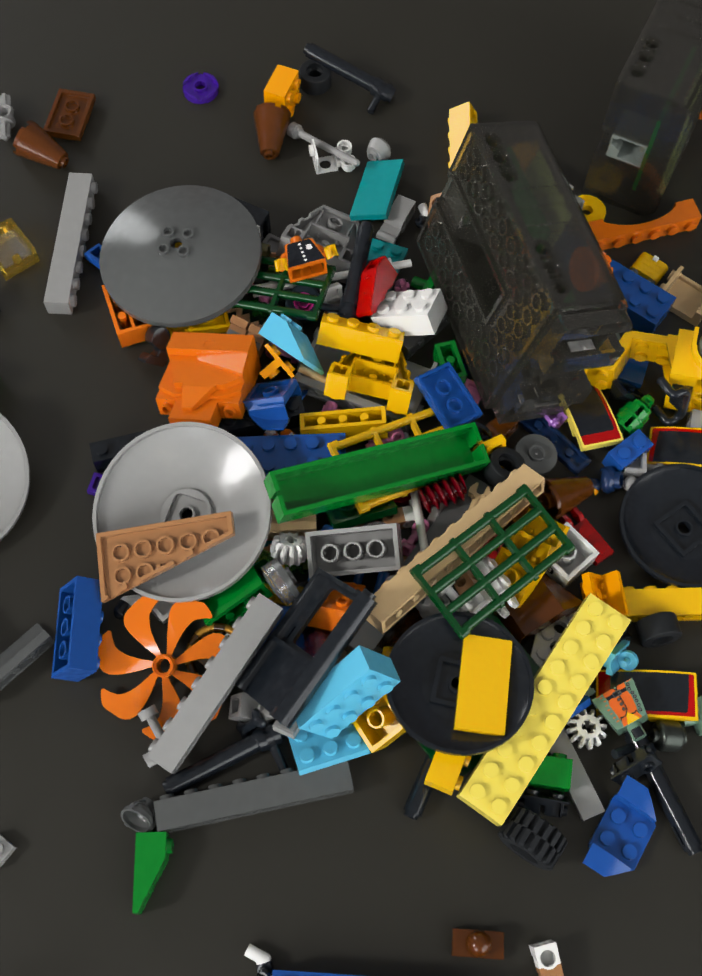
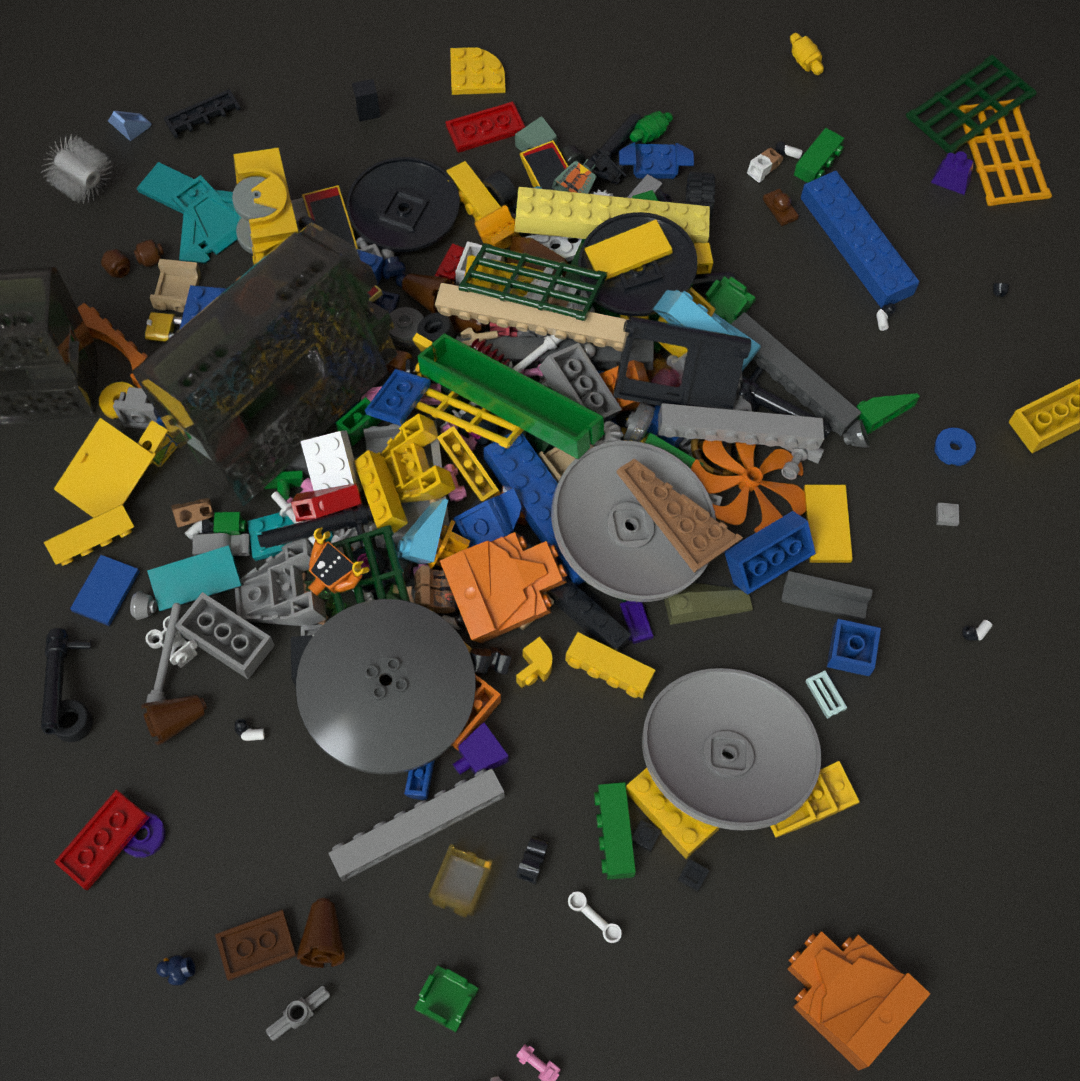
camera: 120 degrees left, 0 degrees up
light orange brick [263,64,301,117] -> none
none -> red tile [54,789,150,891]
none -> blue tile [70,555,140,626]
none -> dark blue animal [156,955,196,985]
none -> light grey brick [175,592,275,679]
none -> green brick [213,512,246,535]
none -> arm [234,718,265,741]
none -> dark purple torso [452,723,509,775]
none -> yellow brick [516,637,552,688]
none -> yellow brick [565,632,655,699]
none -> green piece [630,111,673,143]
none -> olive wedge [664,583,753,625]
none -> green panel [705,276,756,324]
none -> yellow tile [804,485,852,563]
none -> blue tile [934,428,976,466]

